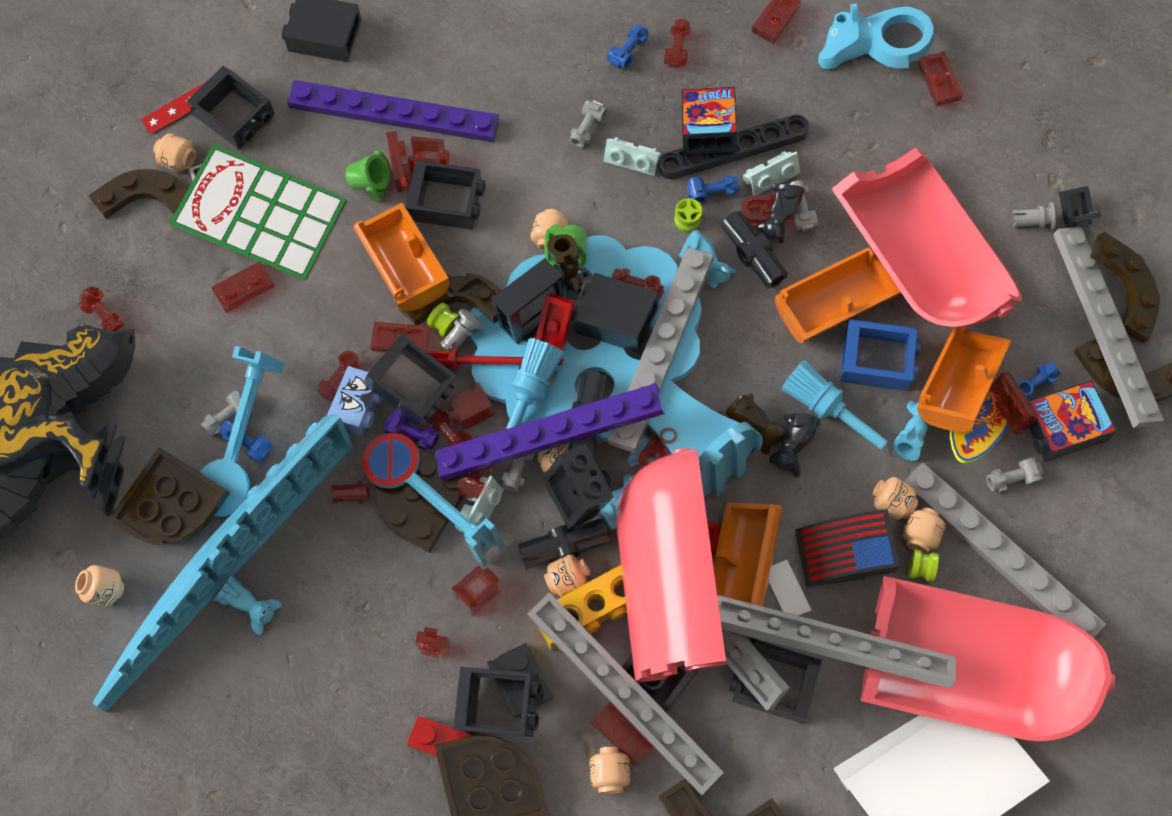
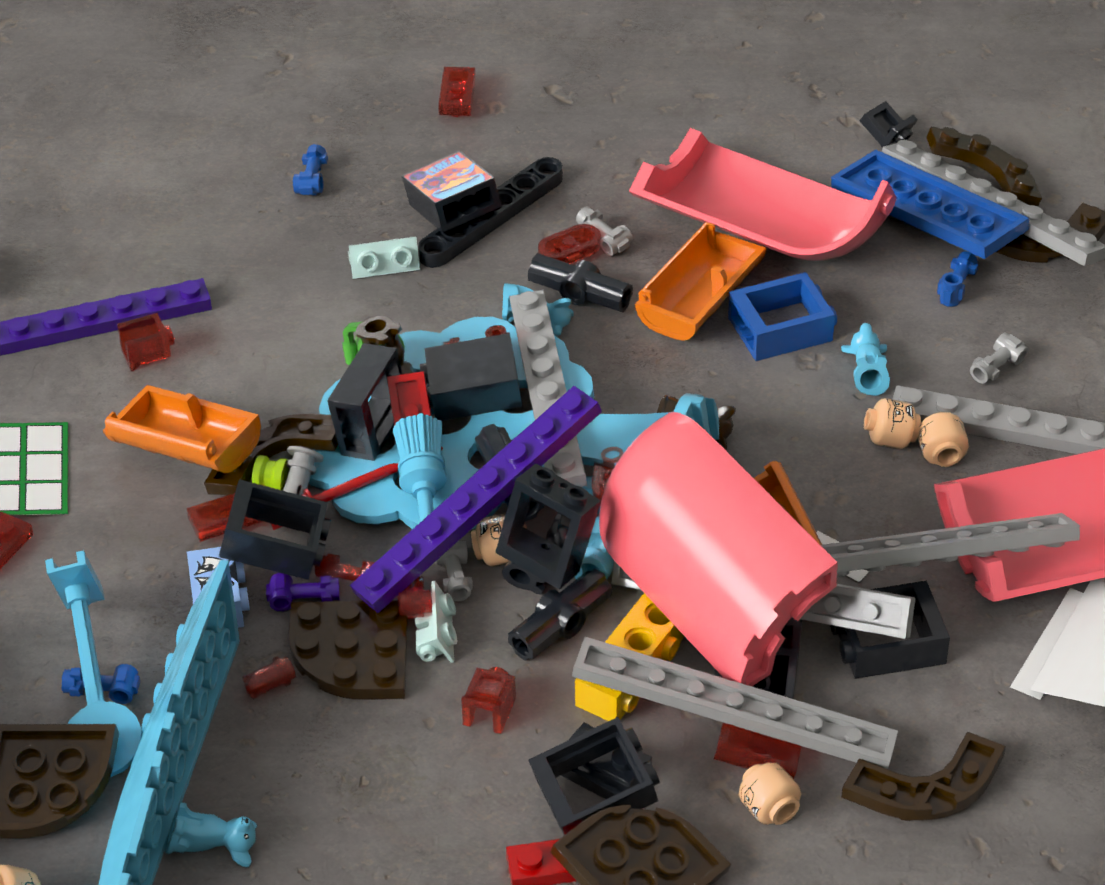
camera: 30 degrees left, 25 degrees down
light grey bar [201,390,254,437] -> none
clear red bar [317,351,360,401] -> none
bright green piece [345,151,391,202] -> none
piece [362,433,504,567] -> none
clear red plate [386,131,411,192] -> none
black window [405,160,486,230] -> none
clear red plate [415,627,450,658] -> none
clear red window [447,382,494,431] -> none
light nougat head [530,209,569,252] -> none
light nougat head [544,554,591,597] -> none
light grey bar [569,100,607,148] -> none
clear red bar [664,19,691,67] -> none
lime wheel [674,198,702,233] -> none
blue bar [687,175,739,204] -> none
light aqua hinge [743,151,800,197] -> none
black animal [758,184,805,243] -> none
black animal [769,413,821,477] -> none
medium azure piece [782,360,888,450] -> none
slope [795,509,900,587] -> none
medium azure animal [818,3,934,69] -> none
lime wheel [908,549,939,583] -> none
orange container [917,327,1011,432] -> none
clear red plate [918,51,963,107] -> none
shield [950,391,1011,464] -> none
clear red plate [988,372,1038,435] -> none
light grey pin [1013,202,1057,230] -> none
brick [1021,380,1117,462] -> none
none -> blue plate [831,150,1029,259]

